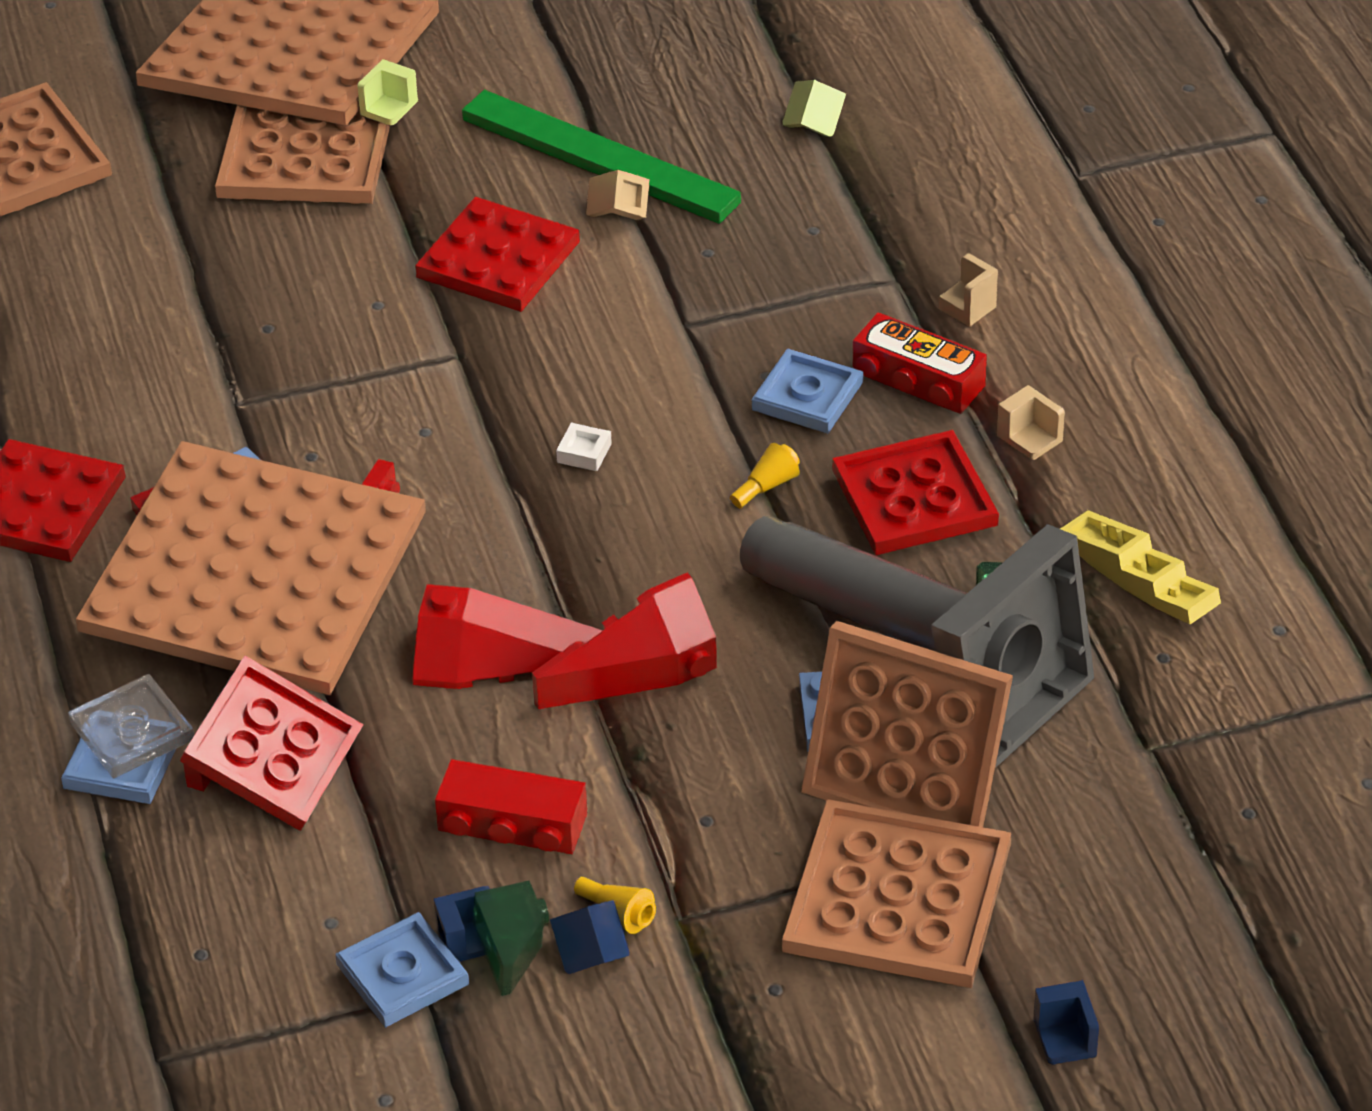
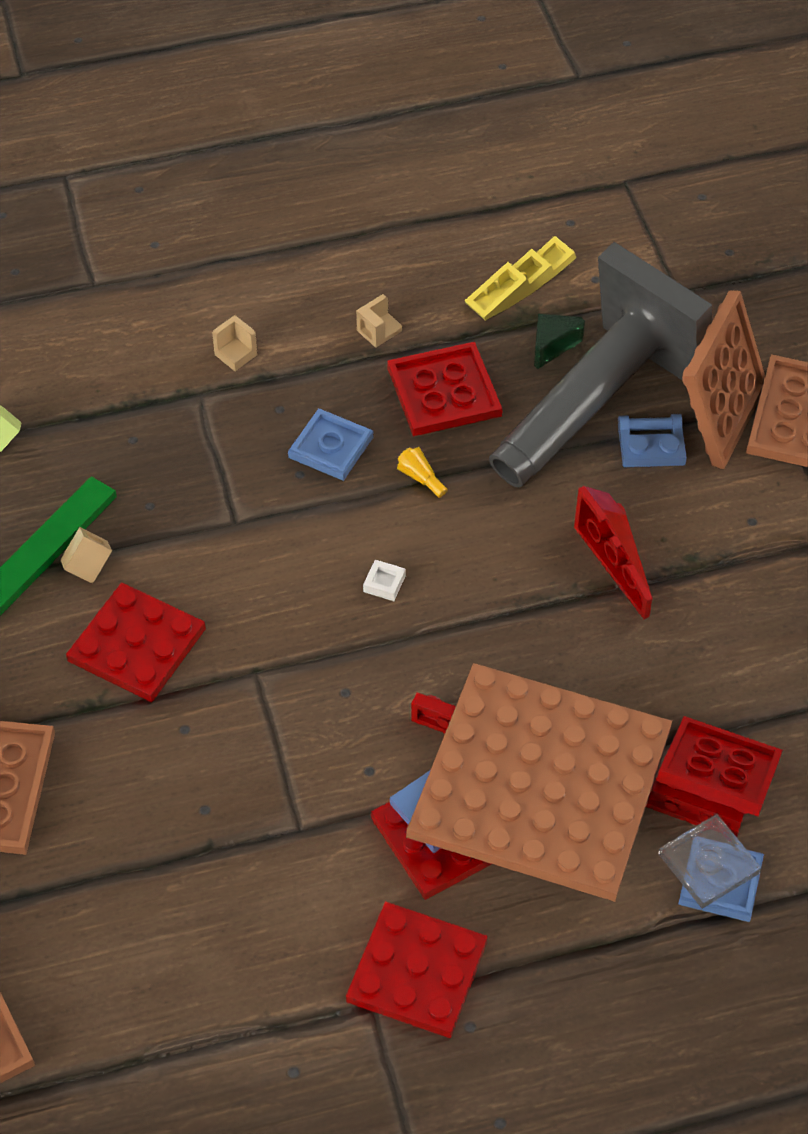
camera: 90 degrees left, 10 degrees up
red wedge [413,584,602,689] -> none
red brick [435,759,588,855] -> none
red brick [852,312,987,414] -> none

